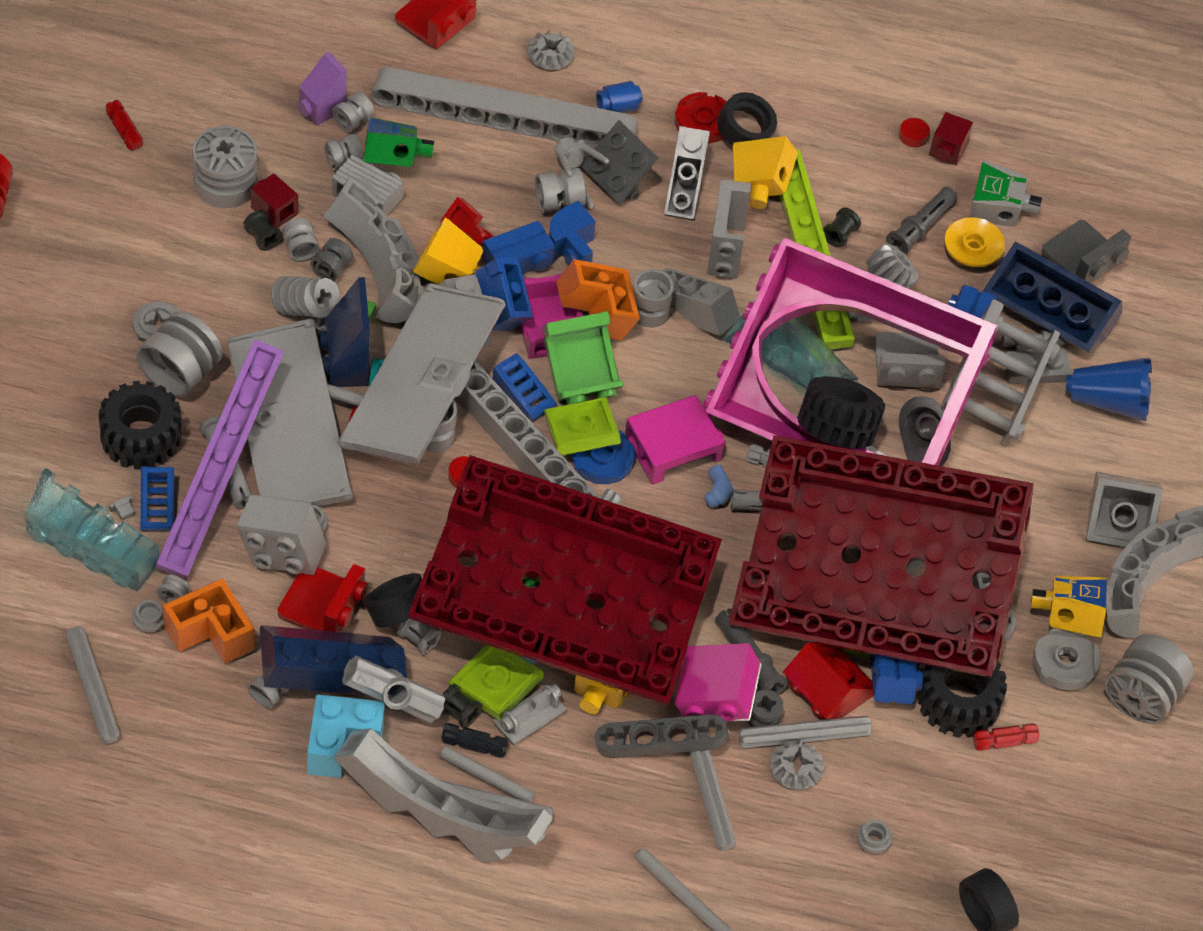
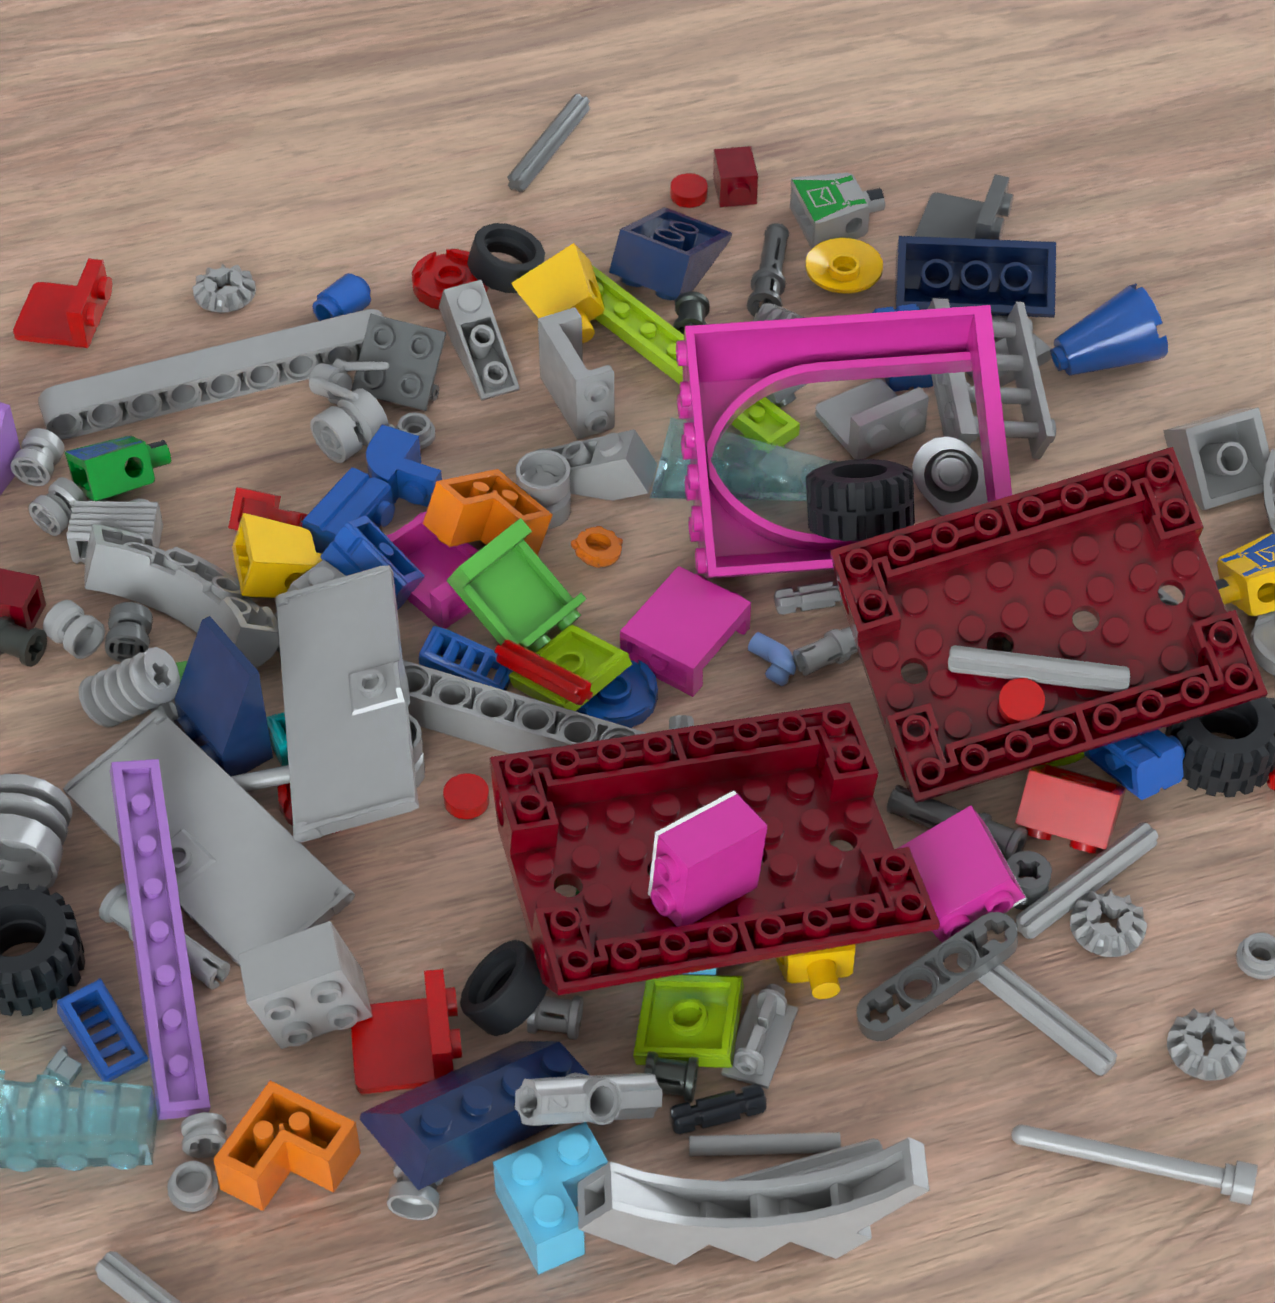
camera: 25 degrees left, 5 degrees down
none -> light grey plate [395,413,436,450]
none -> red axle [494,640,593,705]
none -> axle [507,94,590,192]
none -> orange animal [571,526,623,568]
none -> dark blue slope [609,207,732,301]
none -> dark pink piece [648,791,767,927]
none -> light grey axle [948,645,1130,693]
none -> red tile [998,678,1045,724]
none -> light grey gear [1167,1008,1247,1081]

